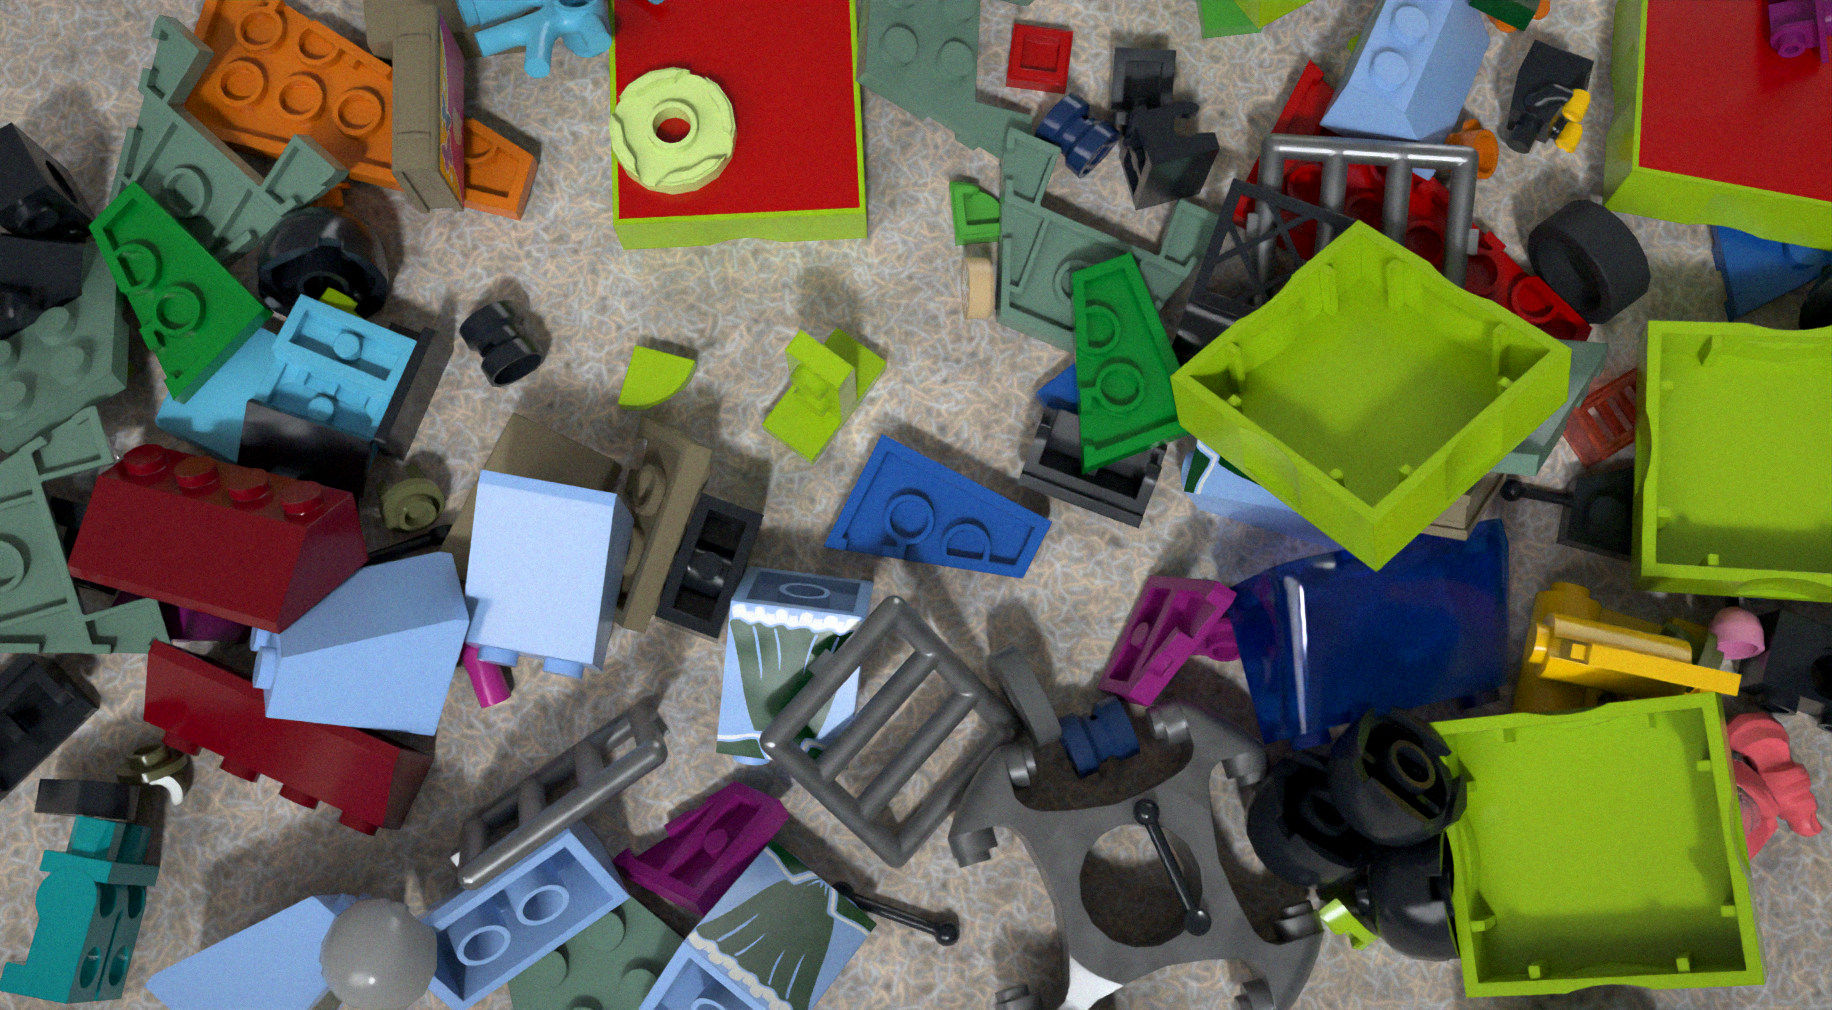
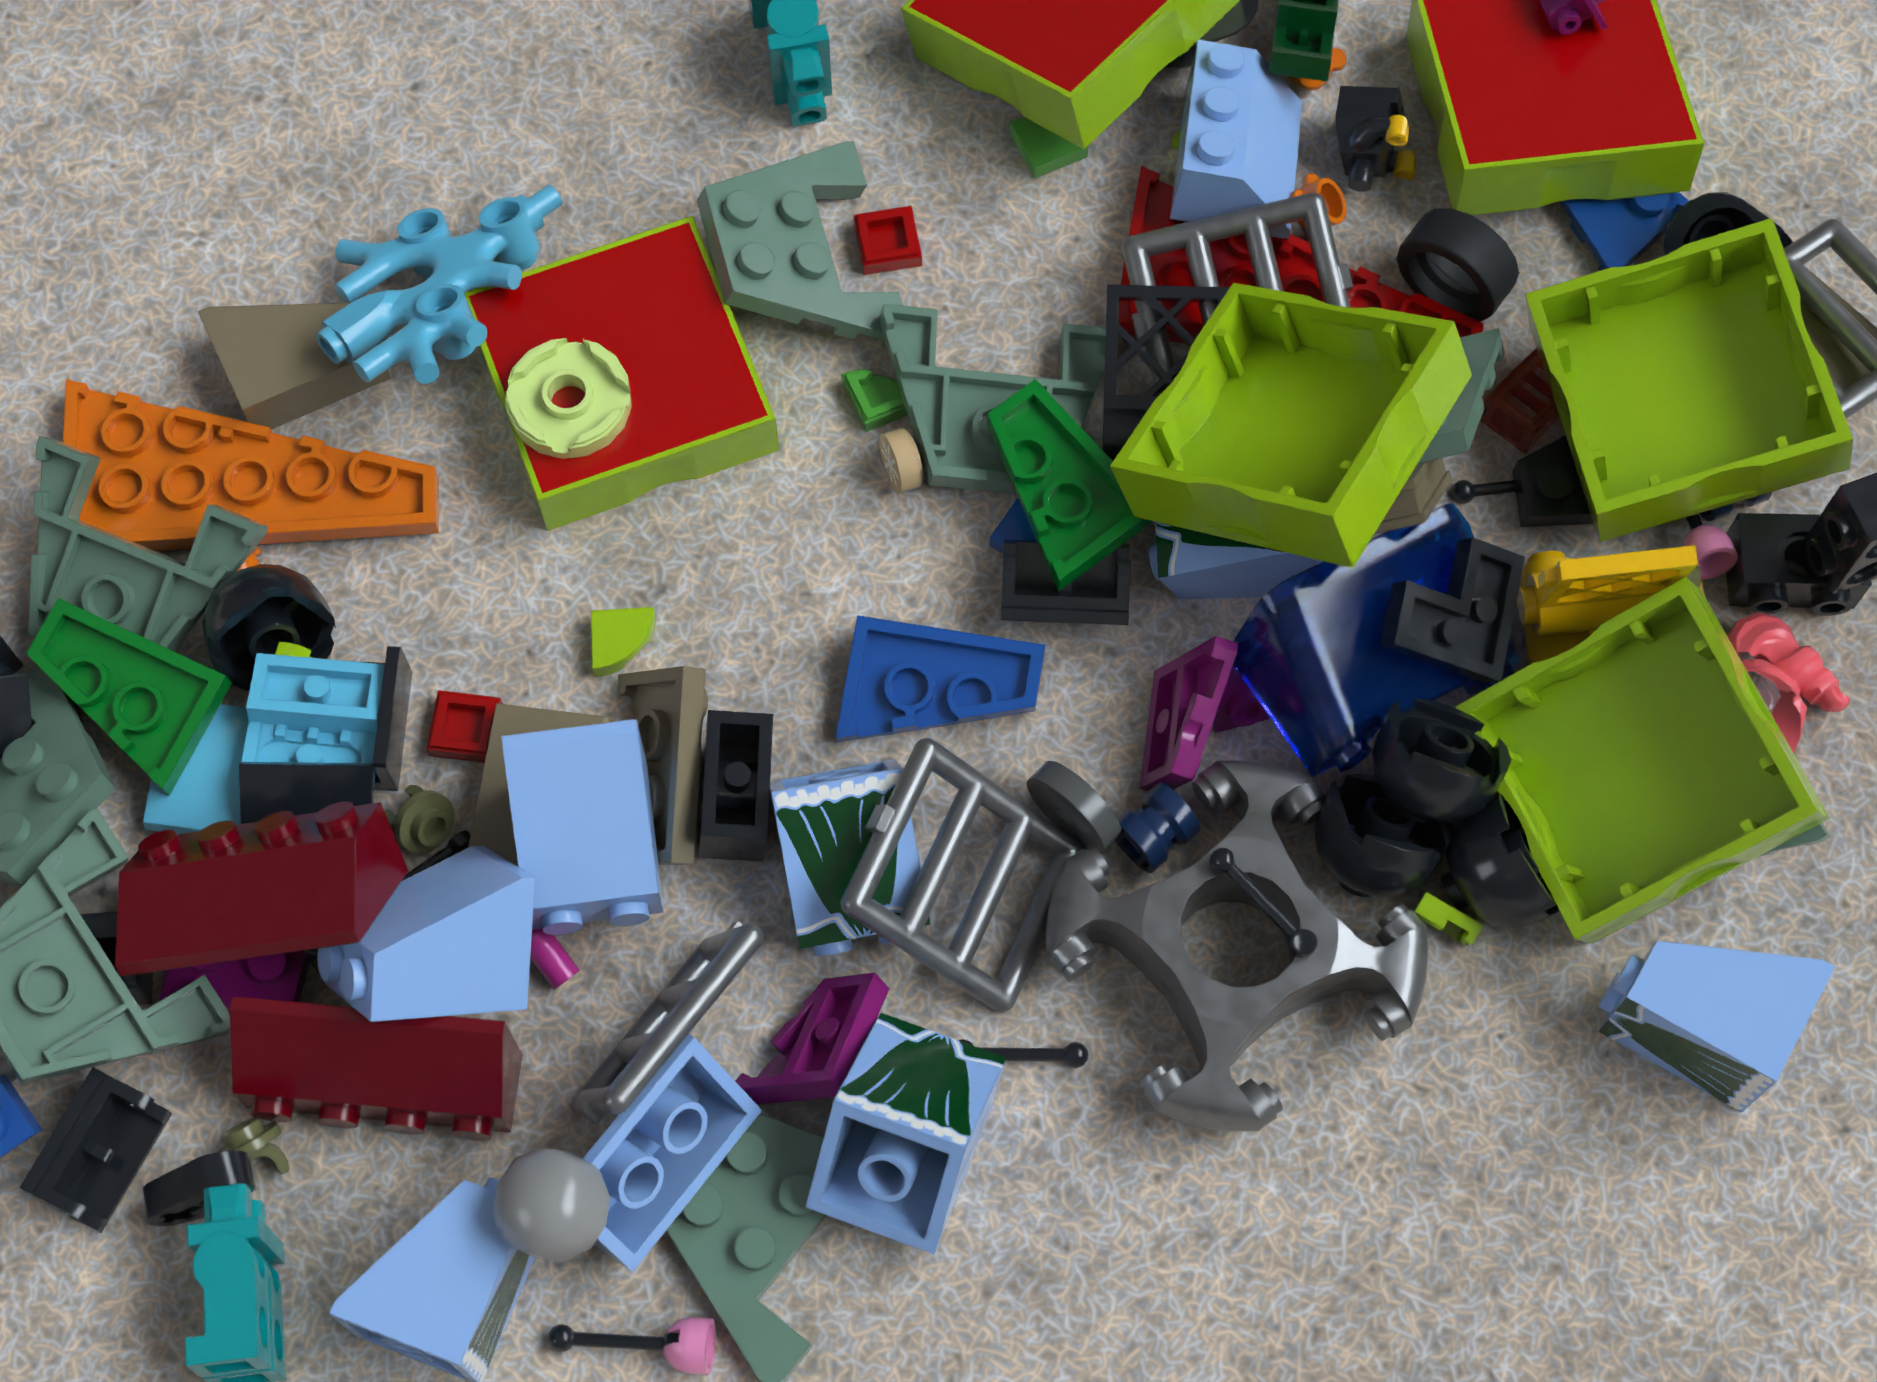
camera: 15 degrees left, 10 degrees down
dark tan piece [392,4,464,213] -> none
black wheel [459,300,546,387] -> none
lime bracket [762,327,887,465] -> none
dark blue wheel [1034,91,1121,179] -> none
black bracket [1108,47,1176,136] -> none
black hinge [1119,101,1220,211] -> none
none -> red tile [426,690,503,763]
none -> black plate [1380,537,1525,683]

